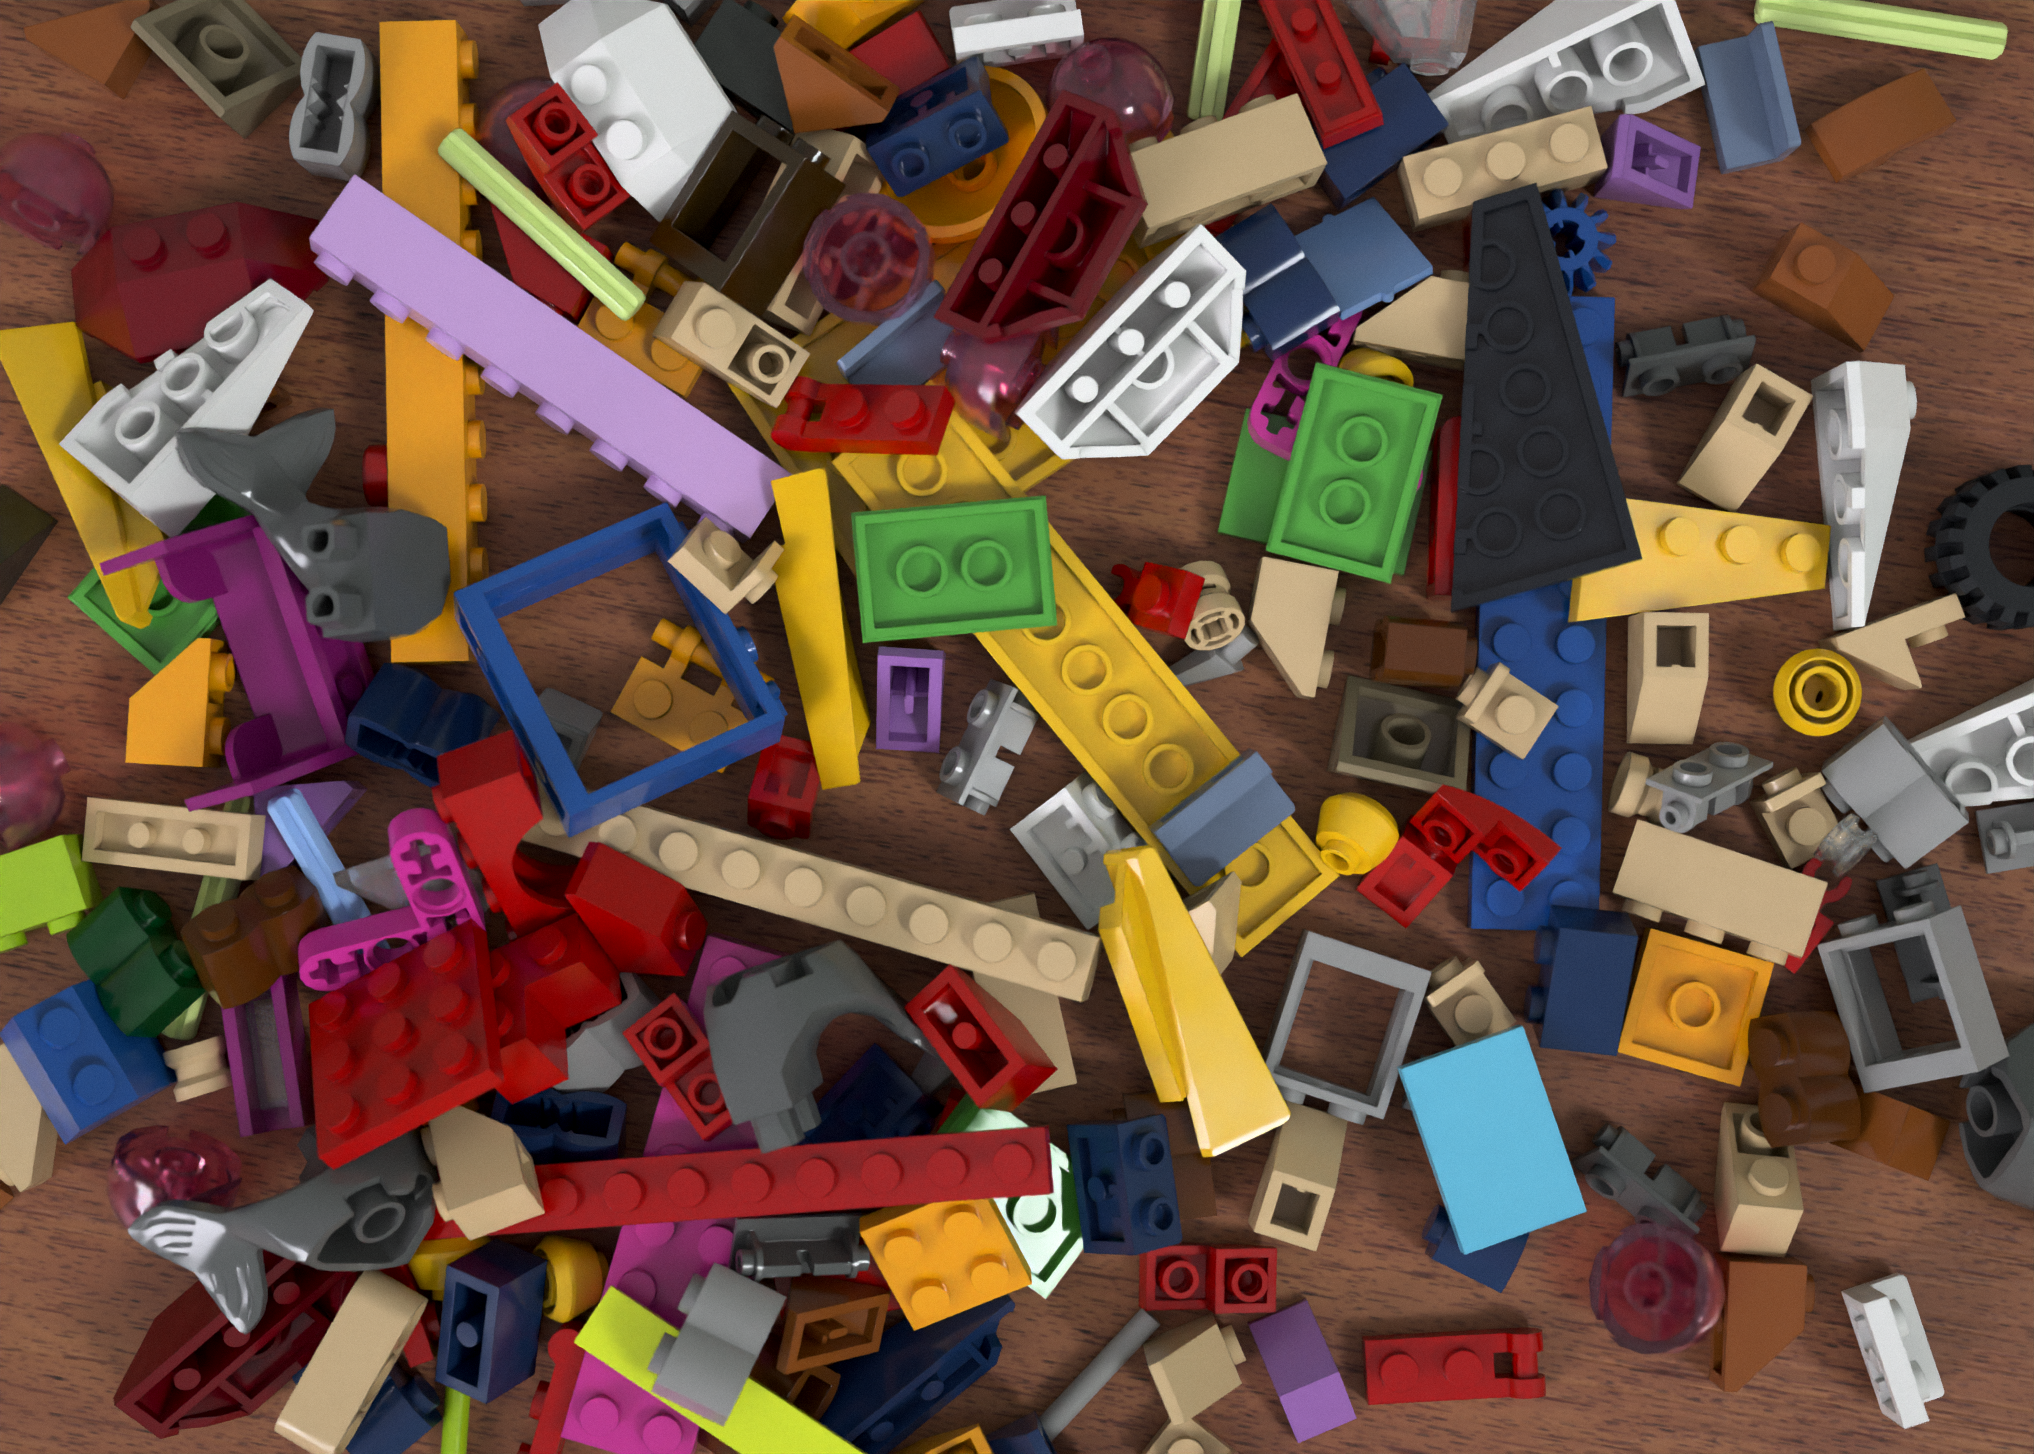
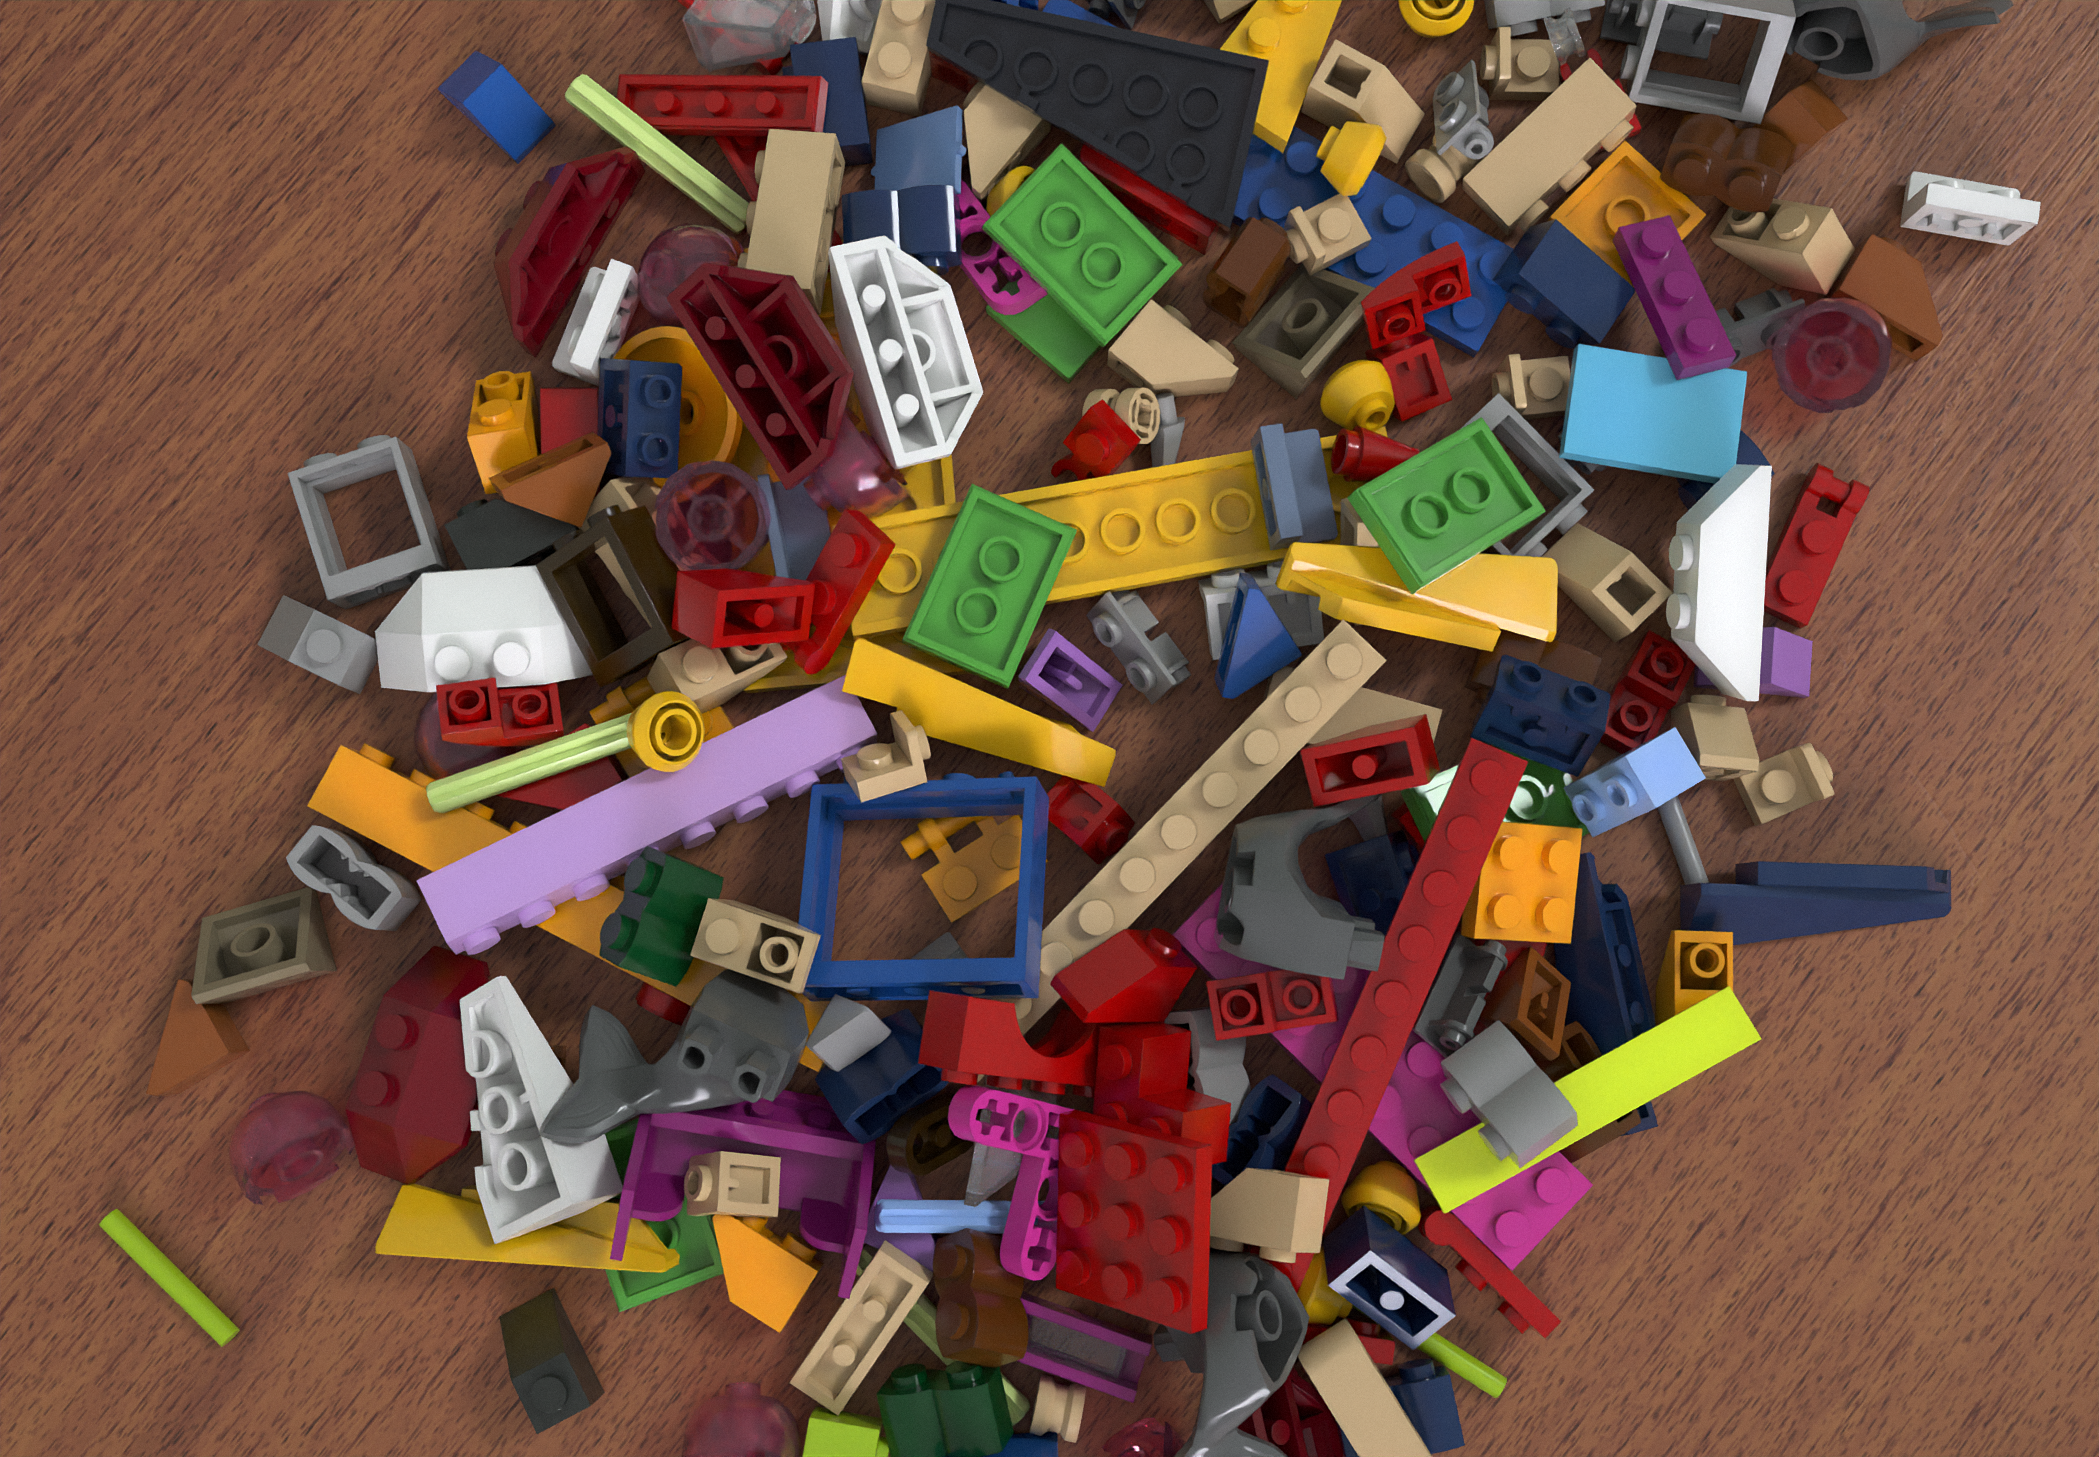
camera: 60 degrees left, 5 degrees down
none -> dark green brick [599,846,724,987]
none -> yellow cone [627,691,705,772]
none -> red slope [671,568,815,649]
none -> tan bracket [684,1151,781,1218]
none -> tan slope [690,898,821,993]
none -> light grey slope [806,994,891,1072]
none -> dark brown plate [886,1093,981,1176]
none -> blue slope [1214,572,1302,699]
none -> yellow cone [1316,121,1387,196]
none -> red cone [1331,426,1420,482]
none -> bright green tile [1347,417,1546,594]
none -> light blue brick [1563,727,1706,837]
none -> magenta plate [1612,215,1736,380]
none -> white wedge [1666,464,1772,701]

